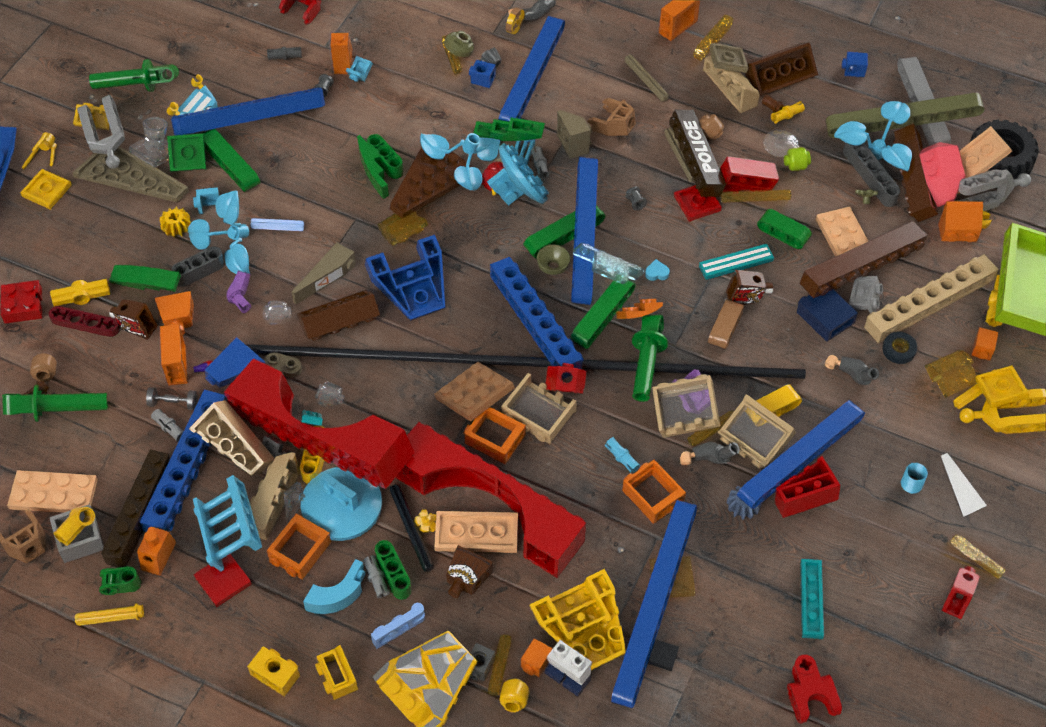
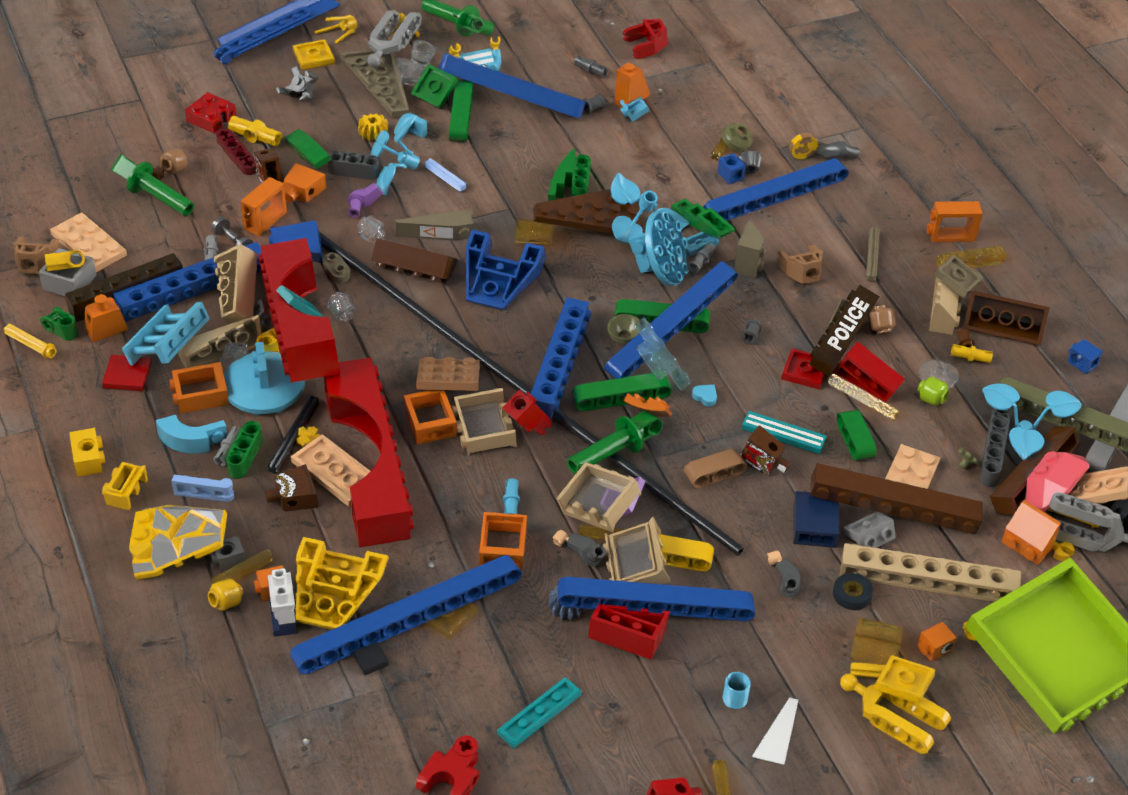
camera: 40 degrees right, 10 degrees down
none -> dark grey piece [276,66,319,102]

